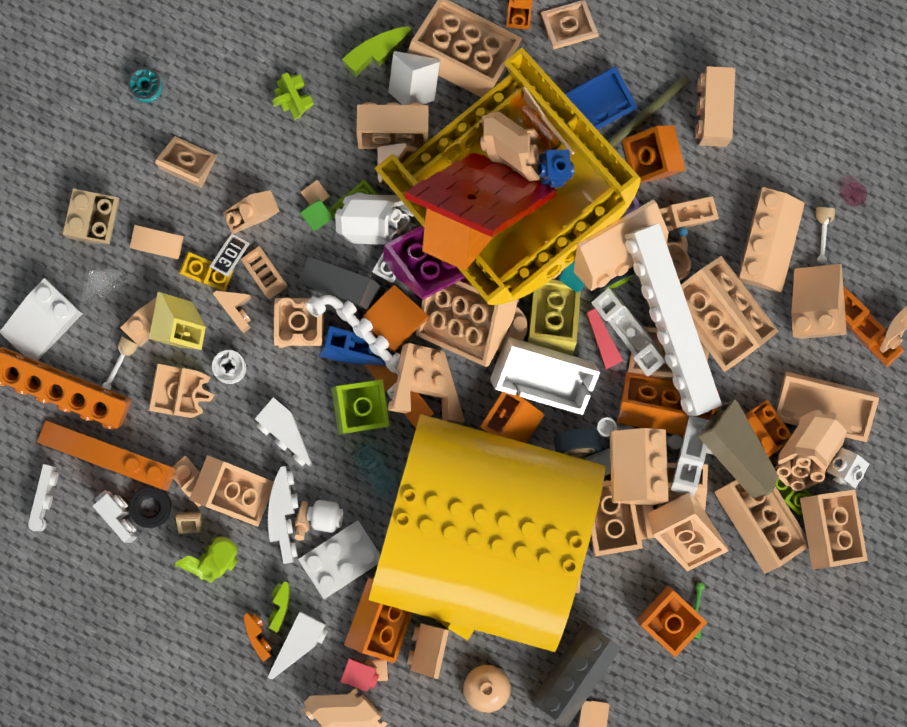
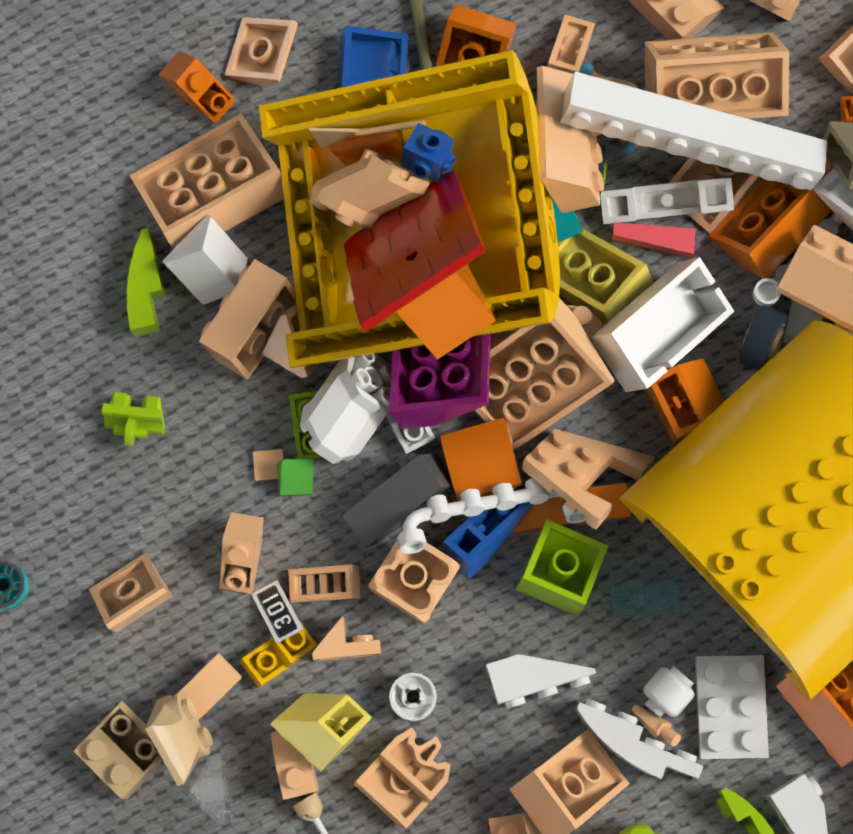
camera: 55 degrees left, 5 degrees down
none -> tan slope [145,695,213,786]

